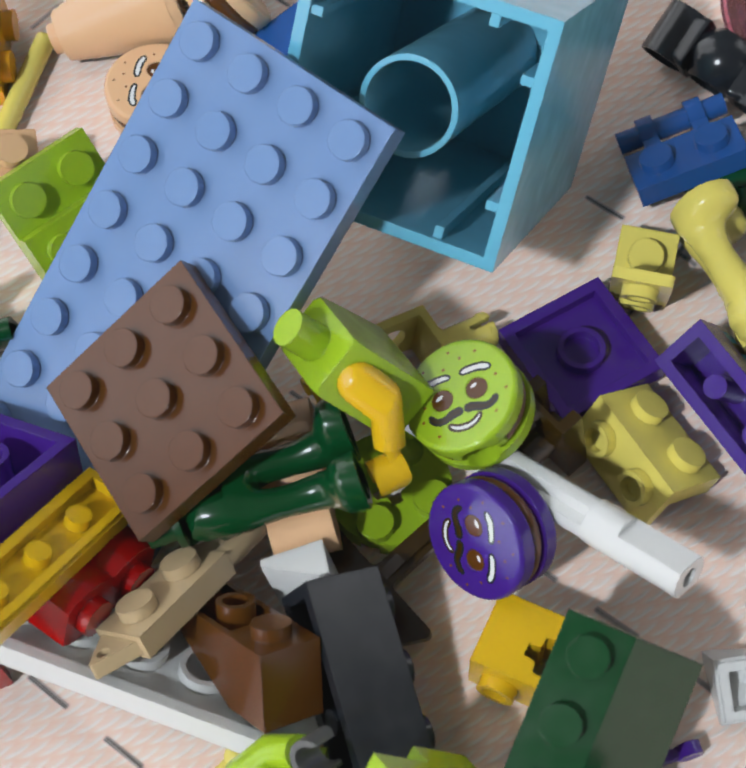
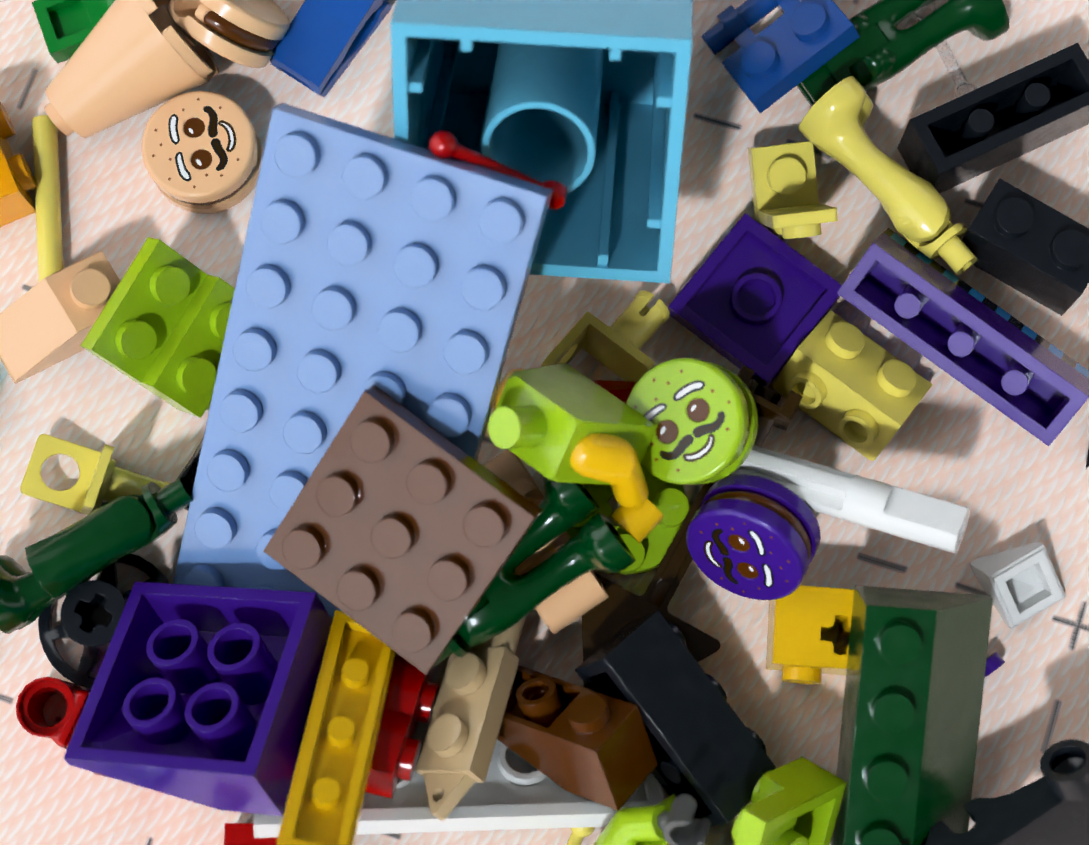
camera: 20 degrees left, 15 degrees up
white slope [260,539,339,606] -> none
none -> red hinge [429,130,567,210]

